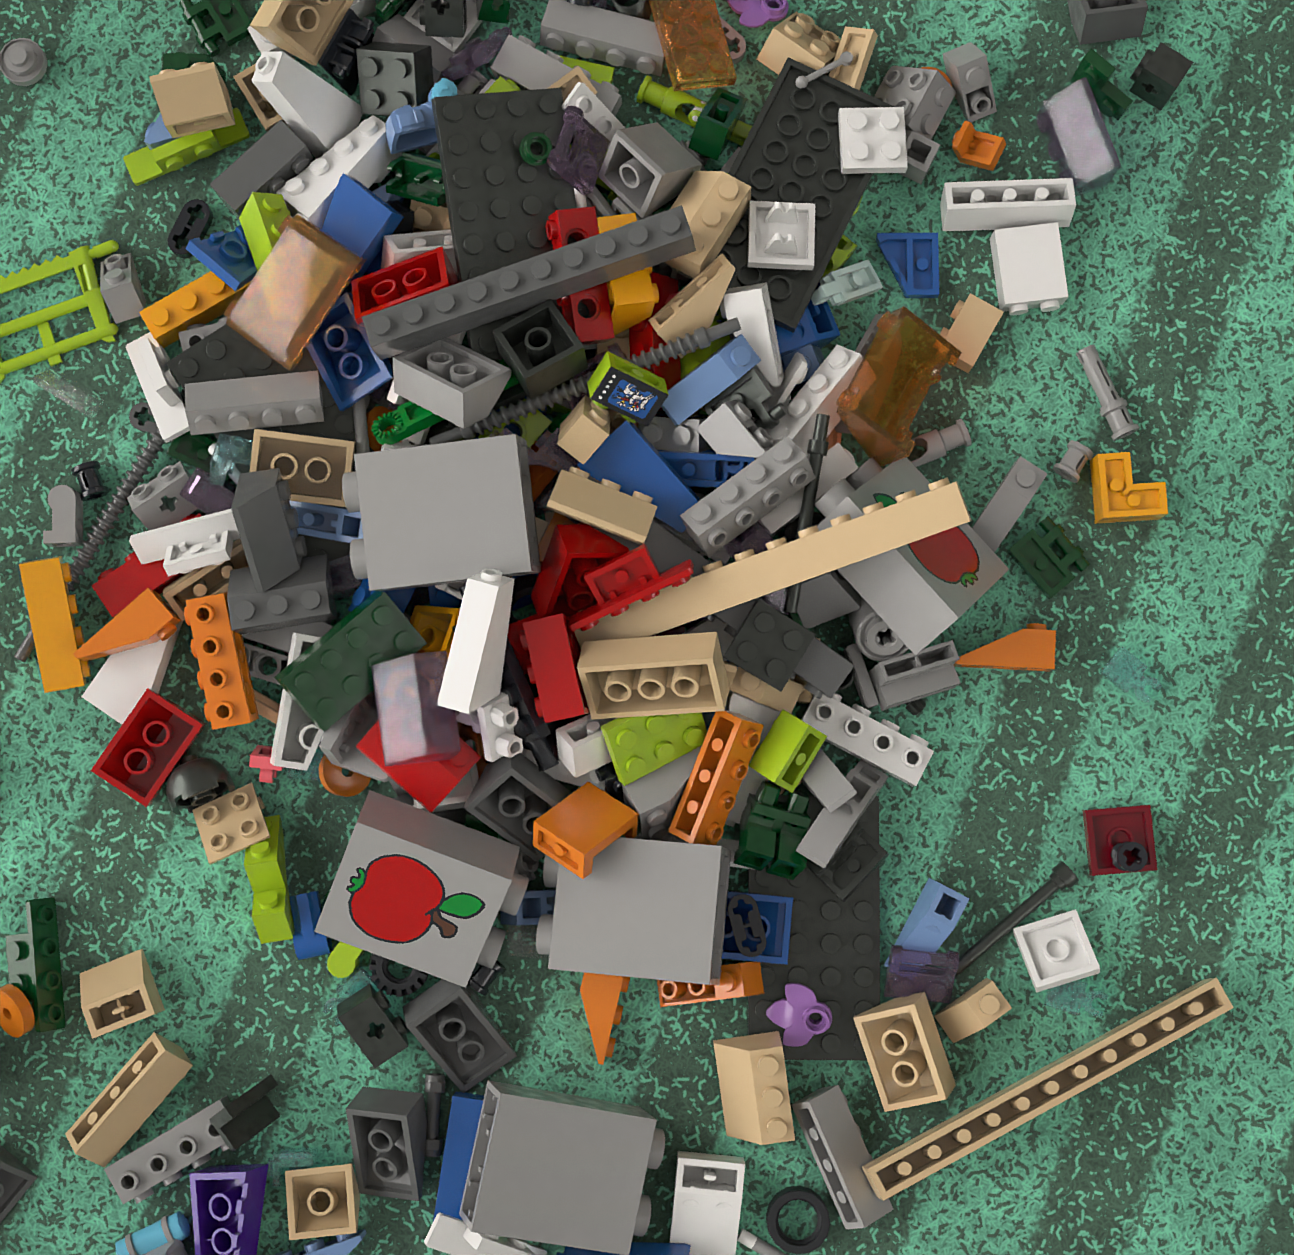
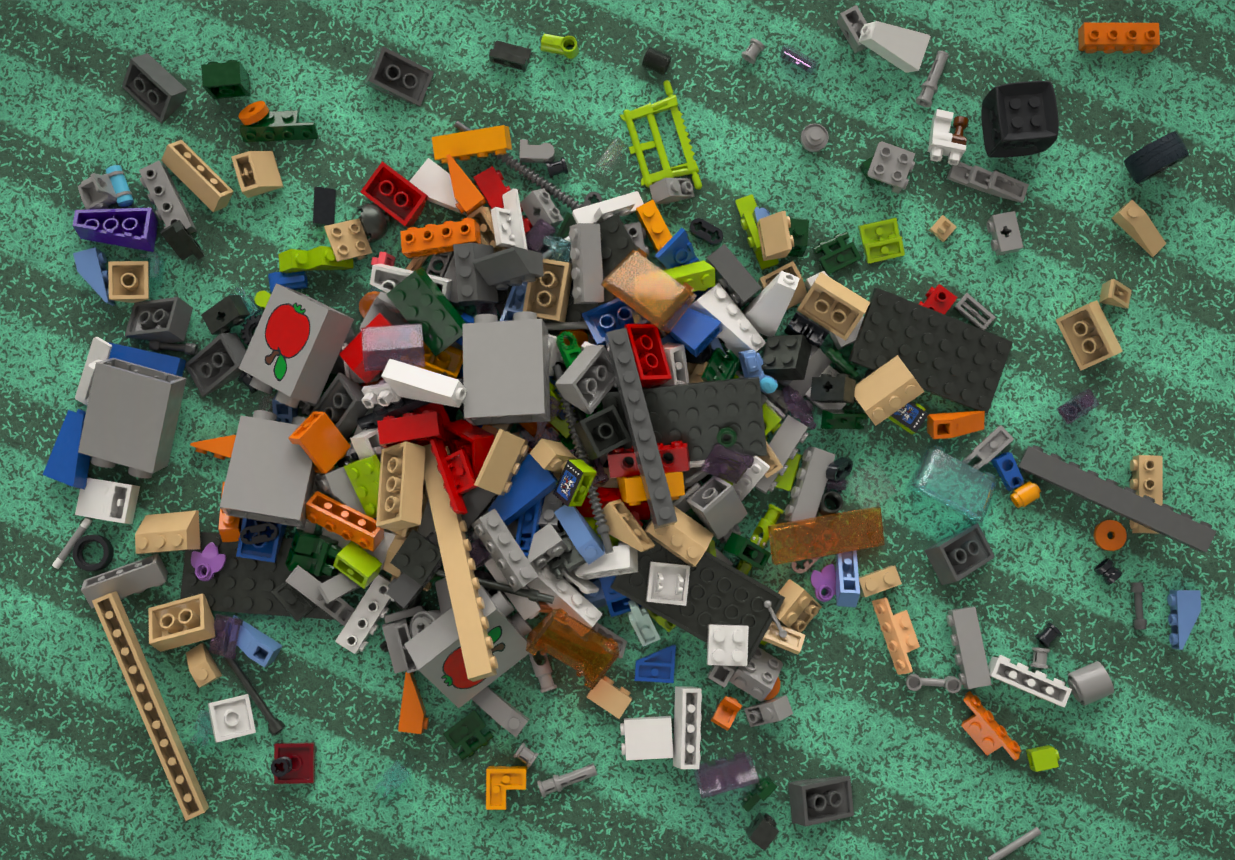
camera: 90 degrees right, 0 degrees up
none -> black slope [313,187,336,227]

